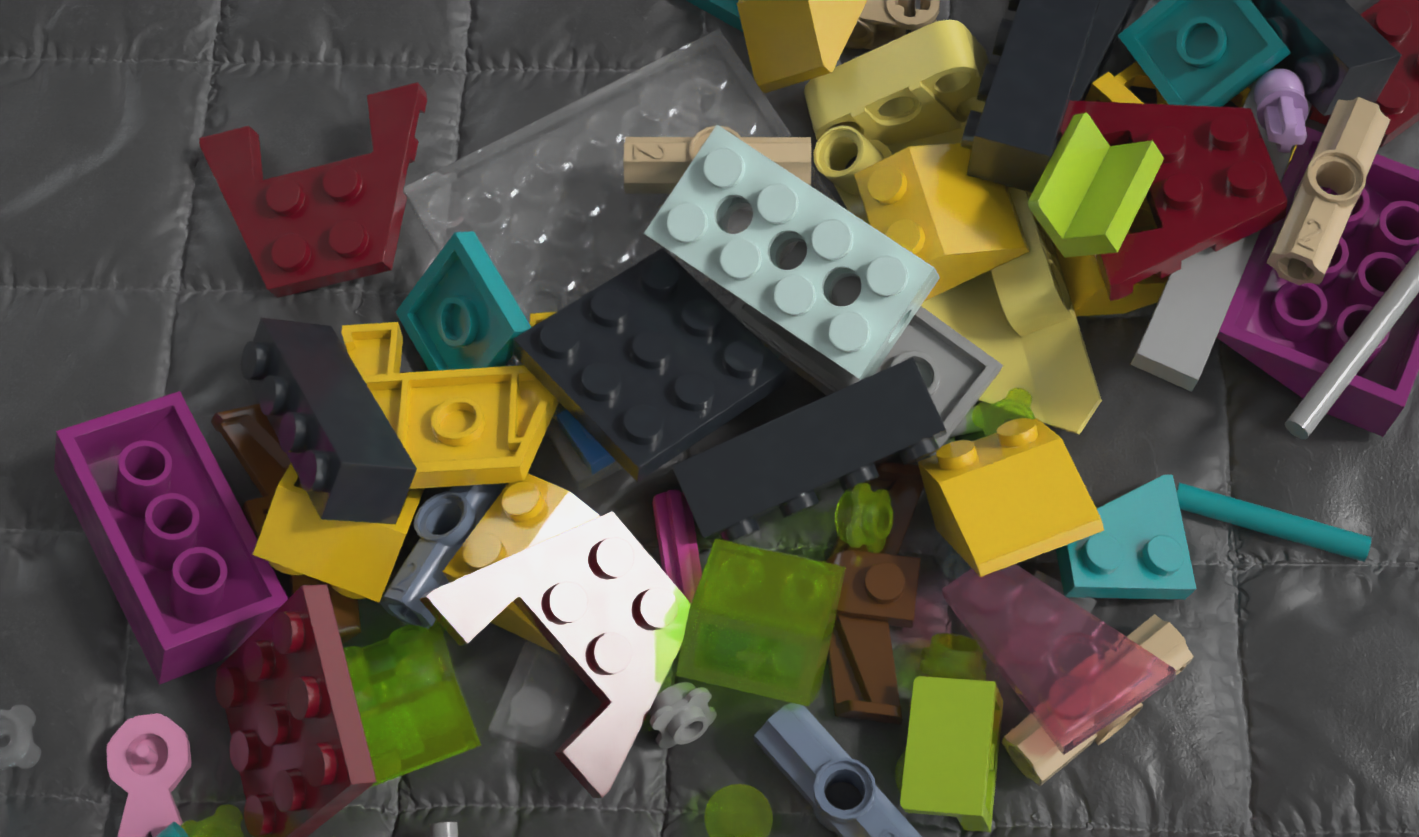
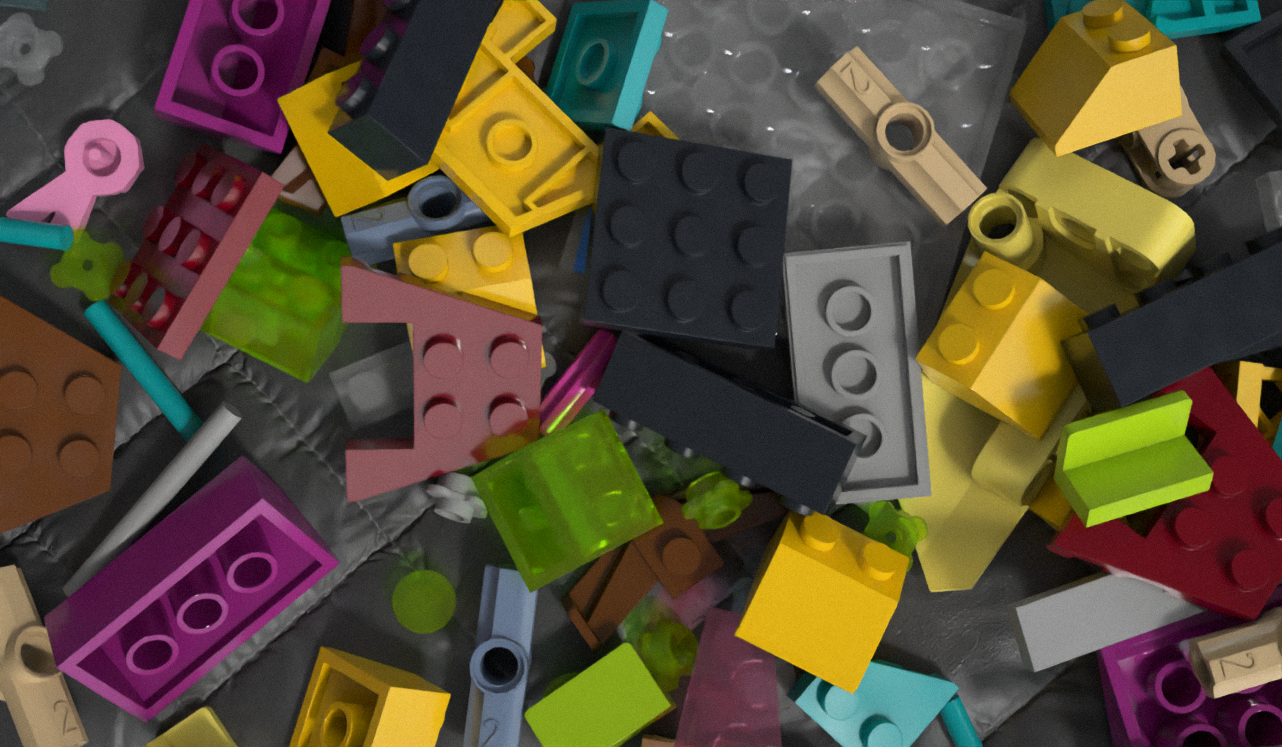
camera: 45 degrees right, 20 degrees up
light aqua brick [644,125,940,380] -> none

